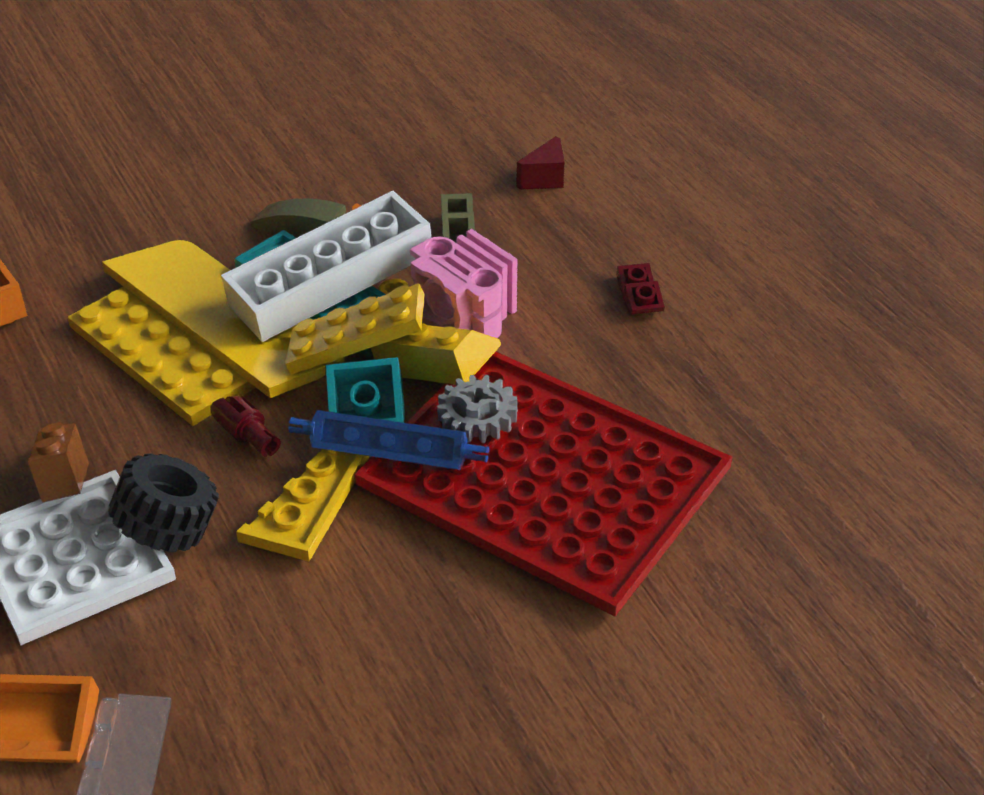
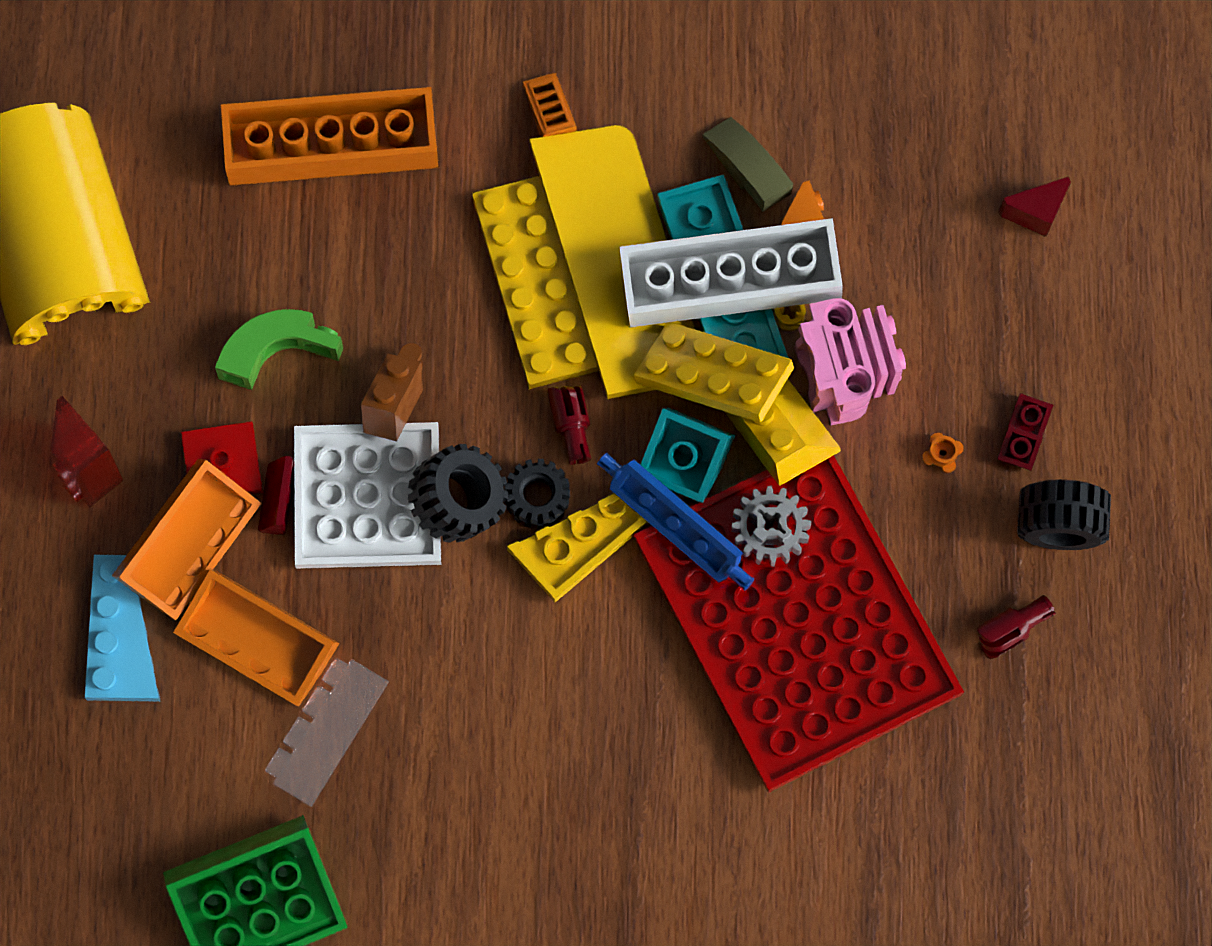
camera: 25 degrees right, 30 degrees up
olive slope [441,193,475,243] -> none
none -> black tyre [505,458,570,529]
none -> orange slope [523,73,576,138]
none -> orange plate [922,433,964,473]
none -> dark red arm [977,595,1056,659]
none -> black tyre [1017,479,1111,550]

